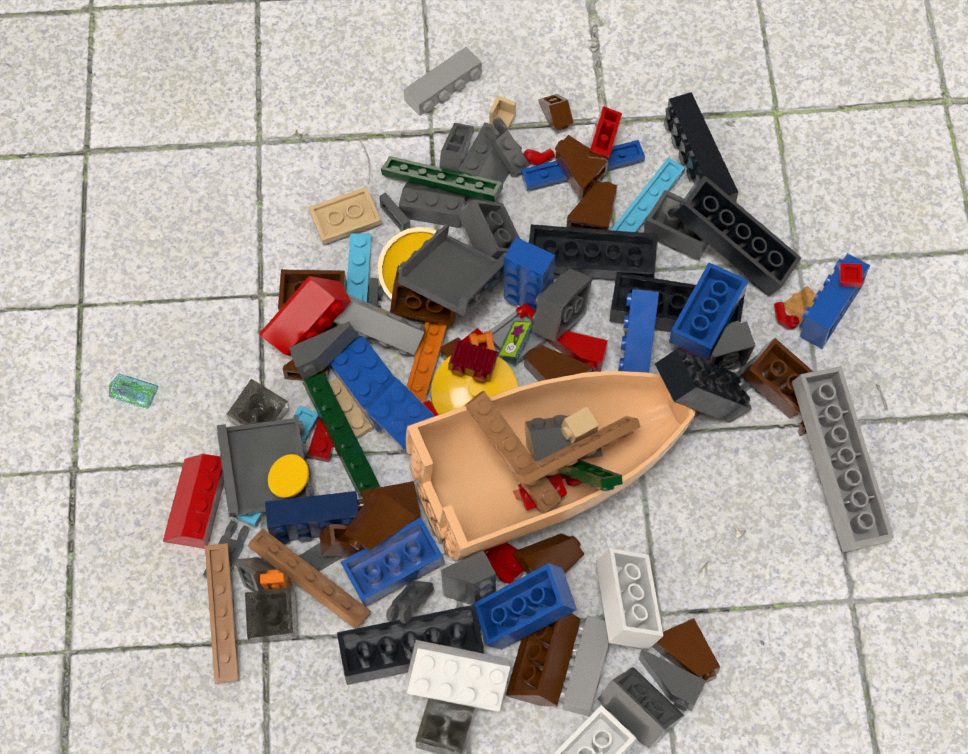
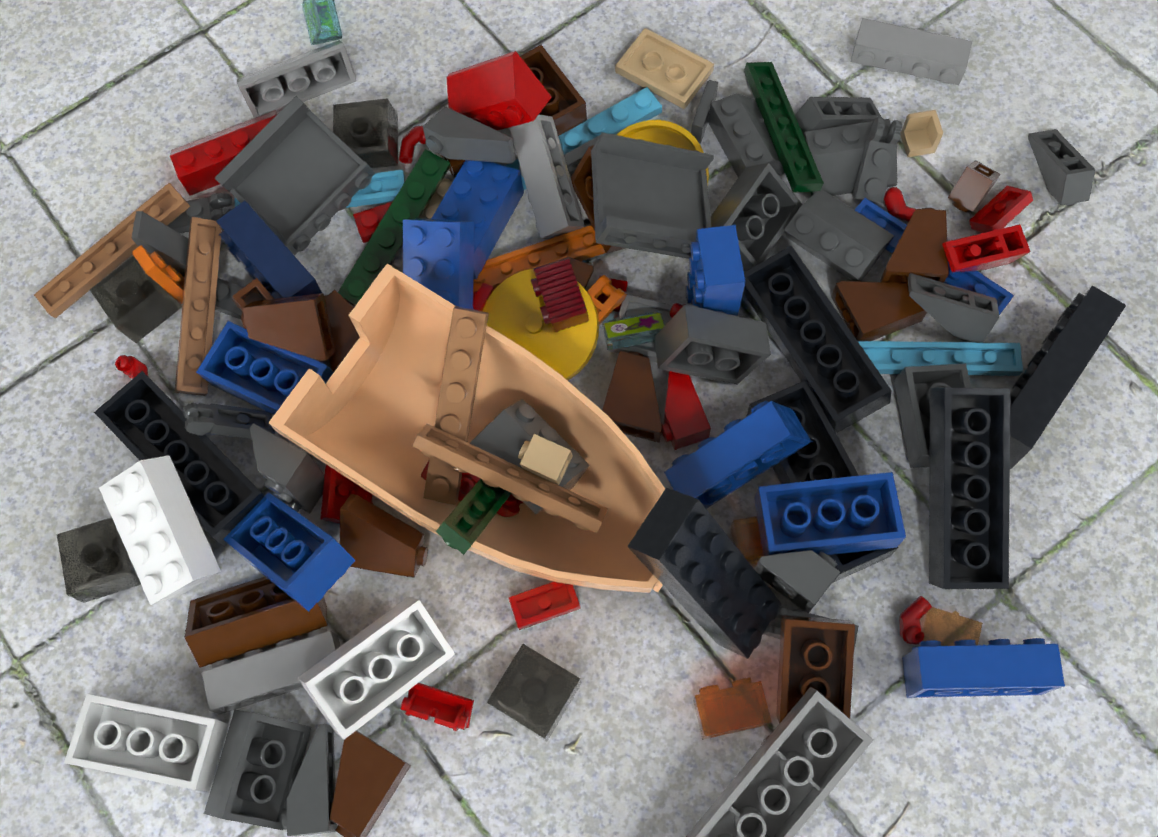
camera: 60 degrees right, 5 degrees up
yellow piece [268,454,309,498] -> none
red plate [839,263,863,287] -> none
none -> red arm [115,355,148,379]
none -> light grey slope [237,40,356,118]
none -> red arm [399,126,426,164]
none -> red hinge [400,683,474,731]
none -> clear smoke brick [487,644,581,742]
none -> red plate [508,582,581,630]
none -> clear orange brick [693,677,772,740]
none -> dark grey slope [784,189,894,282]
none -> dark grey slope [907,273,1000,343]
none -> red plate [969,186,1033,233]
none -> dark grey slope [1028,129,1095,205]

